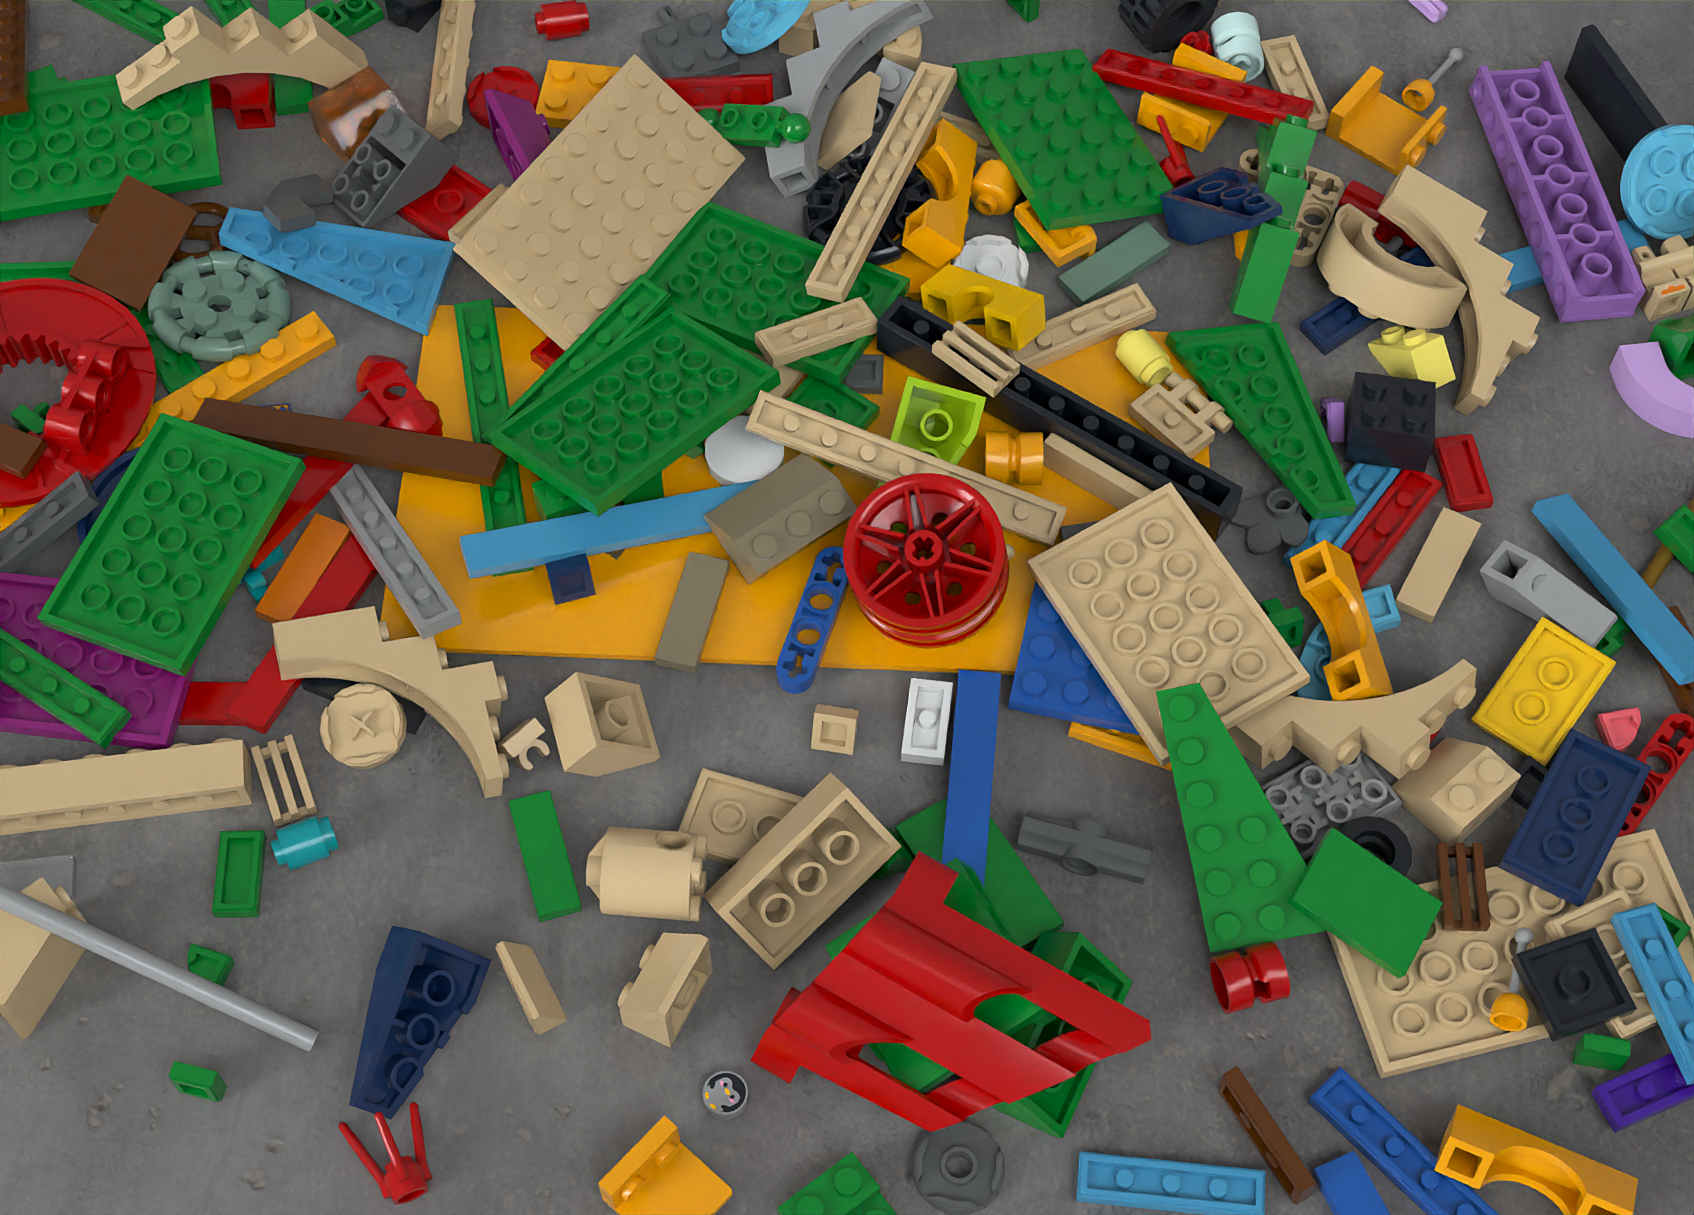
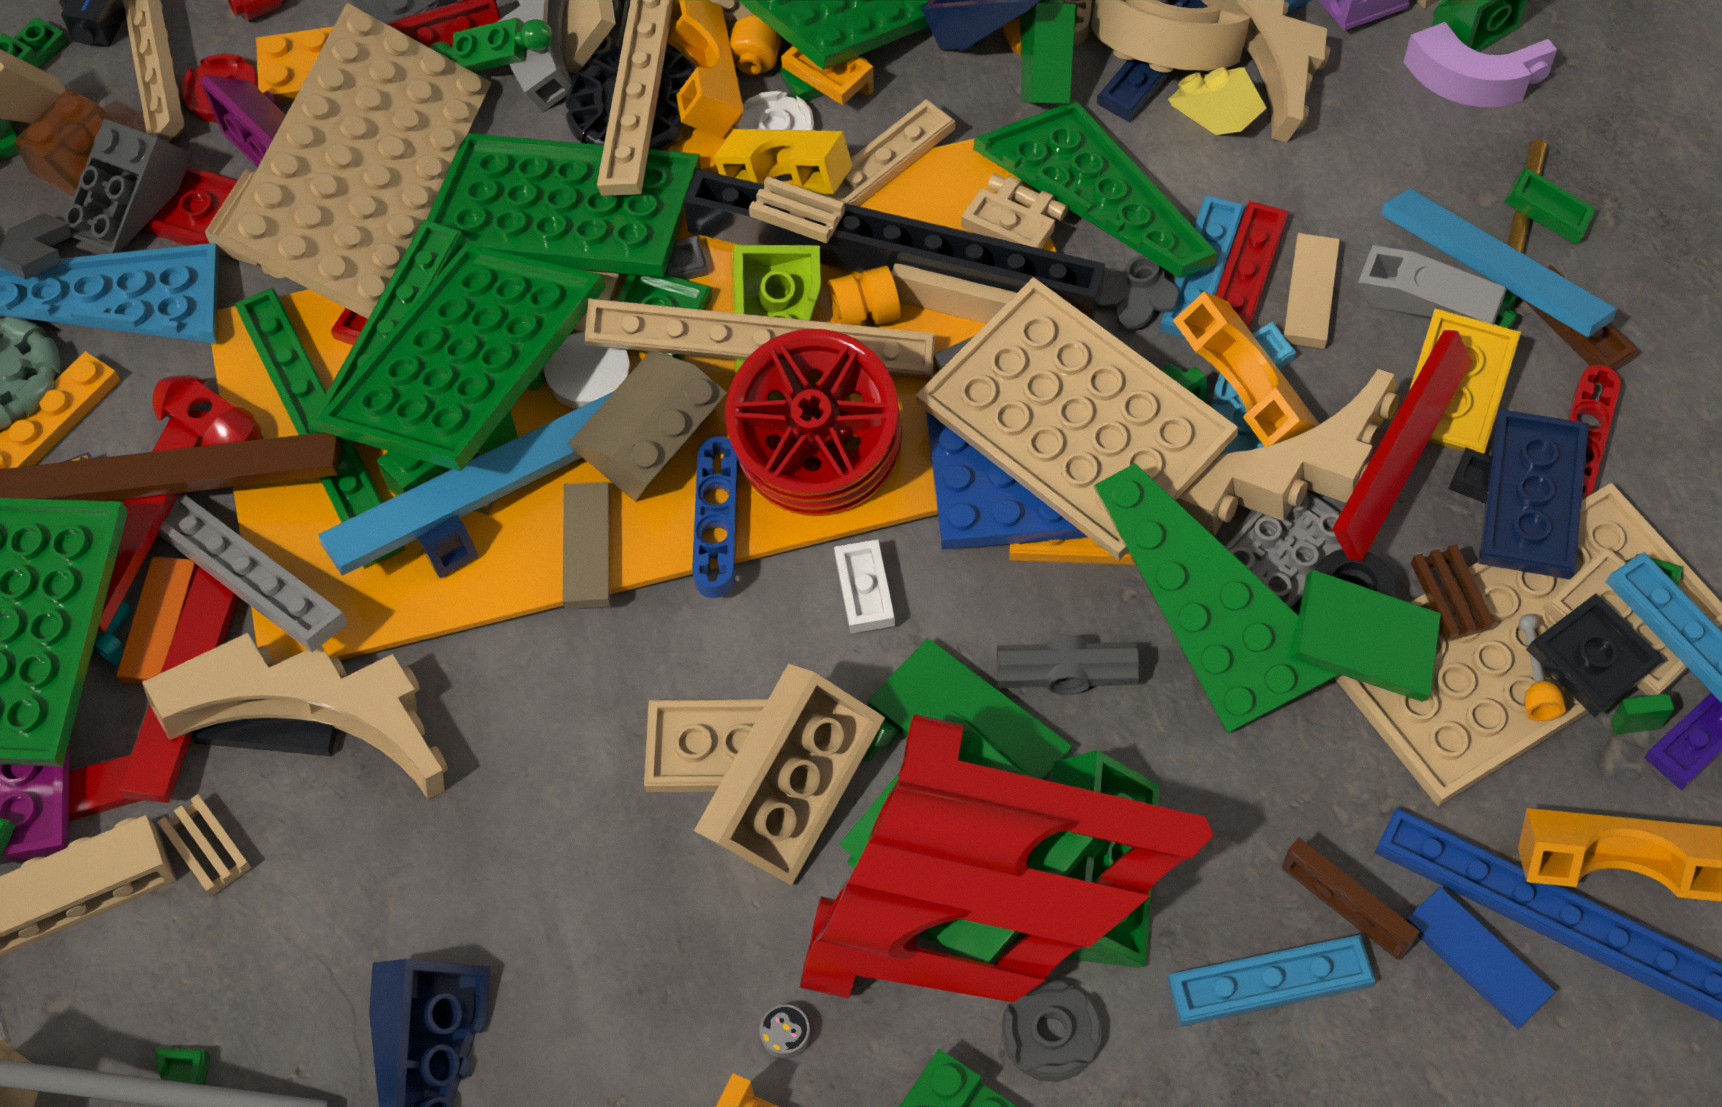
camera: 15 degrees left, 0 degrees up
green tile [212,830,267,918] -> none
teal brick [270,815,340,871] -> none
tan tile [320,684,407,769] -> none
tan slope [495,941,566,1035] -> none
tan tile [496,718,550,771] -> none
green tile [508,790,582,922] -> none
tan slope [544,672,660,777] -> none
tan cylinder [586,826,708,922] -> none
tan slope [618,933,713,1048] -> none
tan tile [755,297,878,368] -> none
tan tile [811,704,859,755] -> none
blue tile [942,669,1001,886] -> none
sand green tile [1057,221,1171,307] -> none
light yellow brick [1115,329,1173,388] -> none
red wheel [1209,941,1290,1014] -> none
medium lavender tile [1320,397,1344,442] -> none
black brick [1344,371,1436,472] -> none
tan slope [1391,737,1521,846] -> none
red tile [1432,433,1494,512] -> none
coral tile [1594,707,1641,753] -> none
none -> red tile [1332,330,1472,561]

